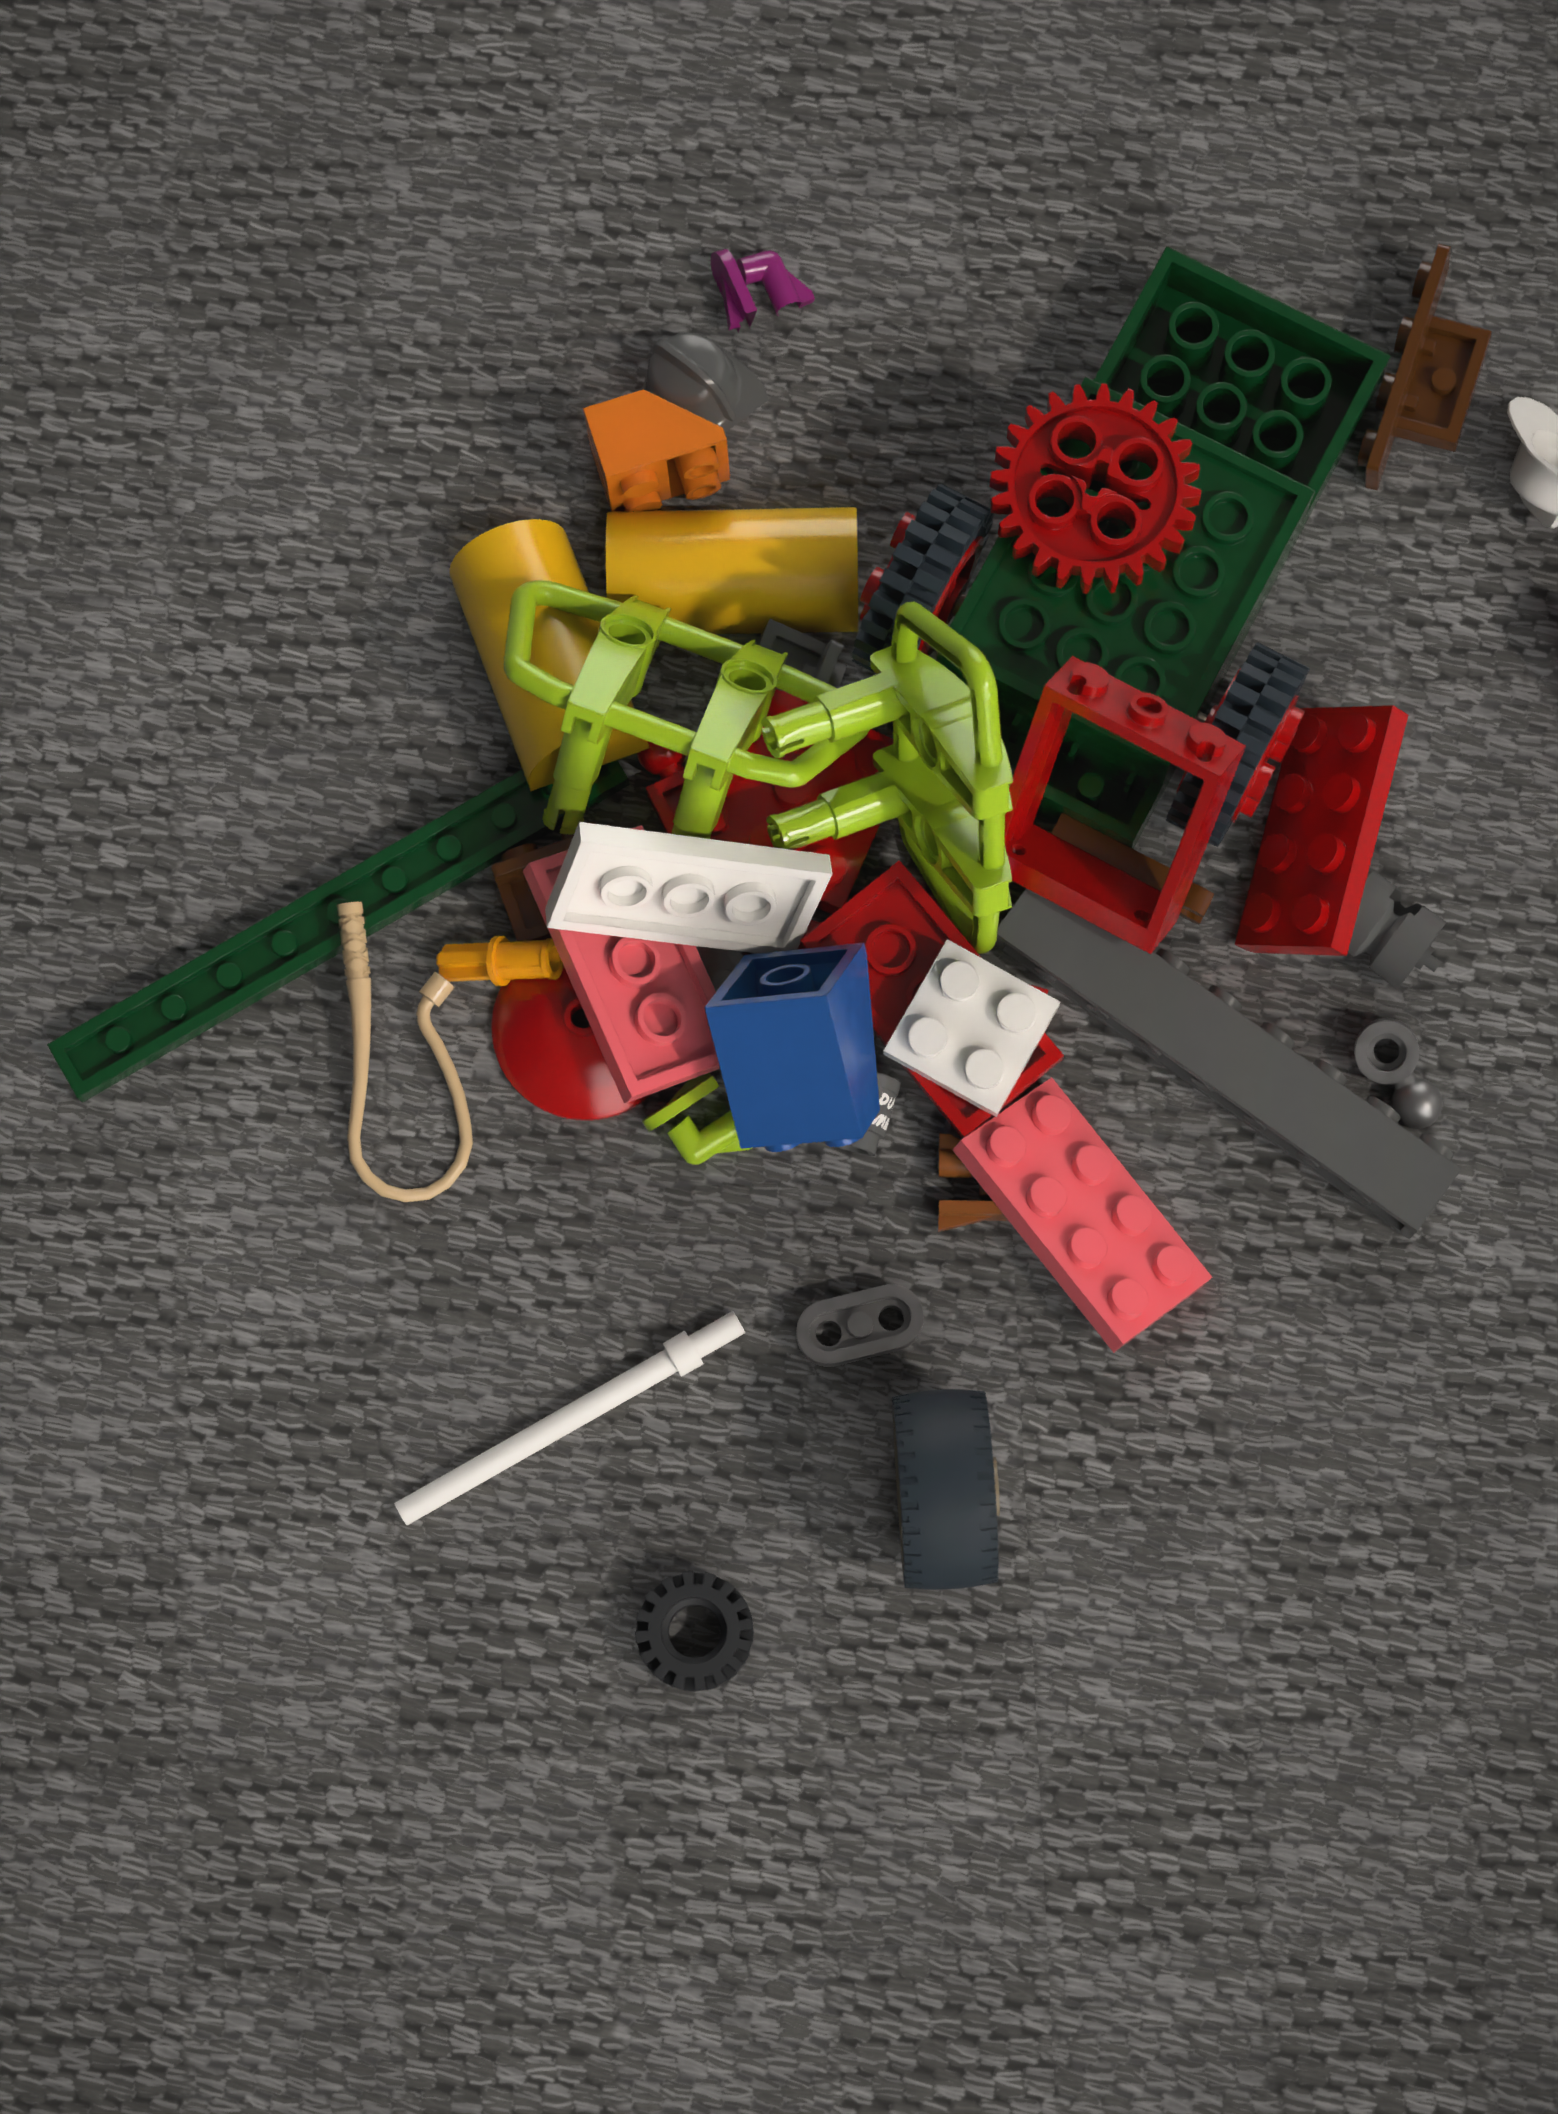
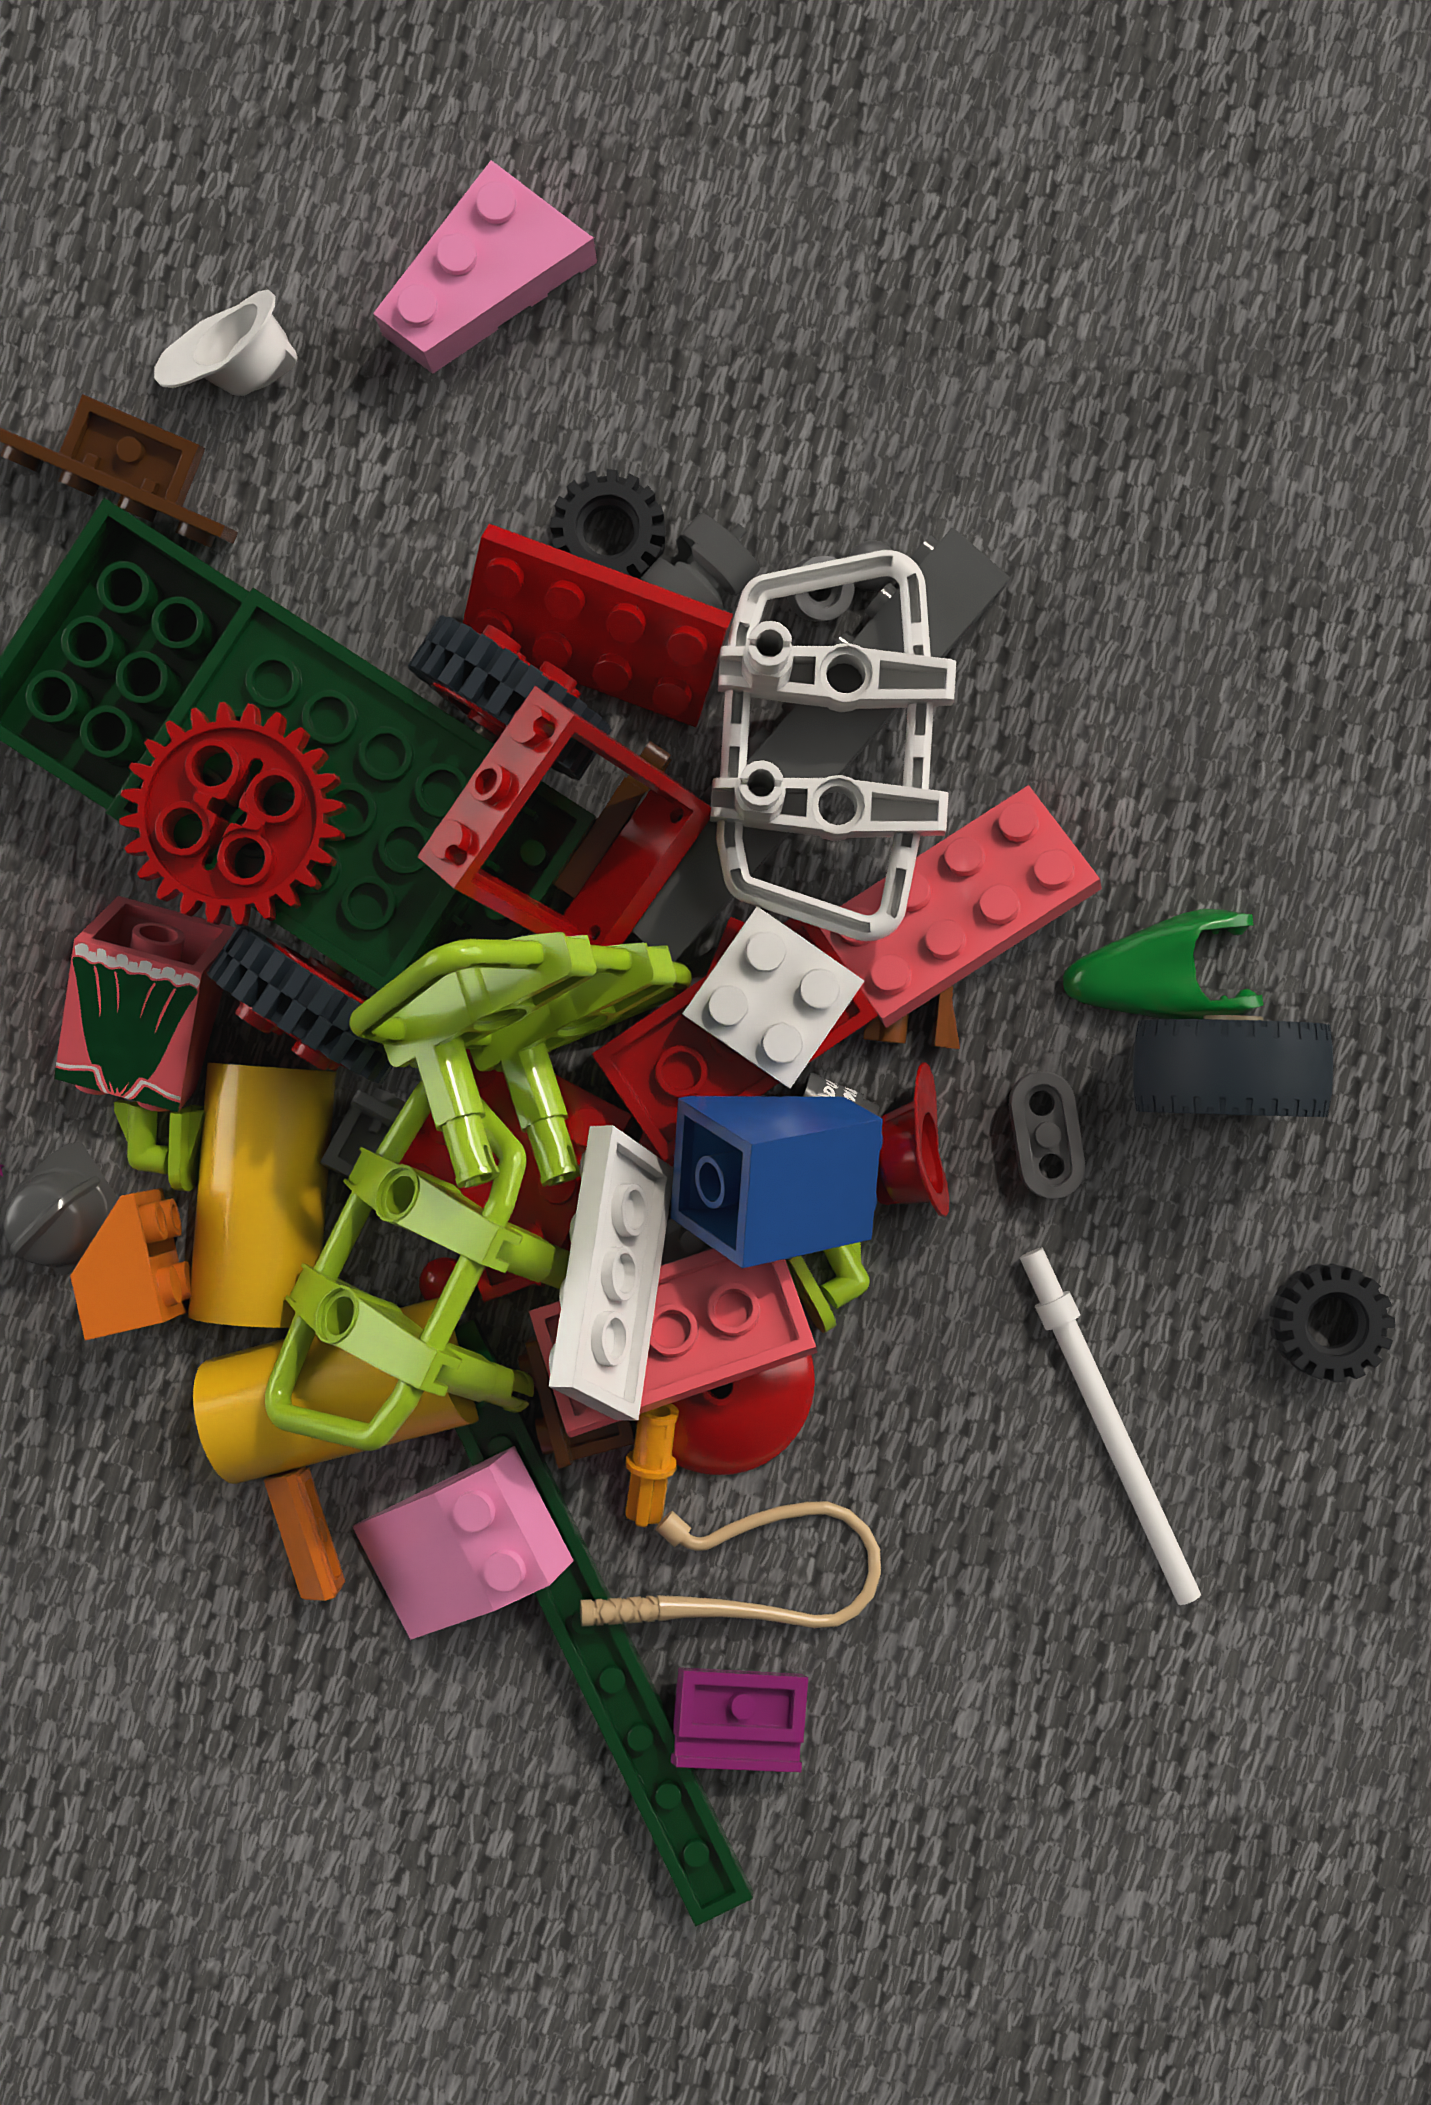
camera: 90 degrees left, 10 degrees up
none -> slope [54,896,236,1112]
none -> lime piece [114,1100,205,1191]
none -> orange slope [264,1466,345,1601]
none -> bright pink slope [352,1446,574,1640]
none -> black tyre [550,469,666,579]
none -> magenta plate [671,1667,808,1773]
none -> white piece [710,550,956,941]
none -> red piece [876,1062,949,1217]
none -> green animal [1063,909,1264,1019]

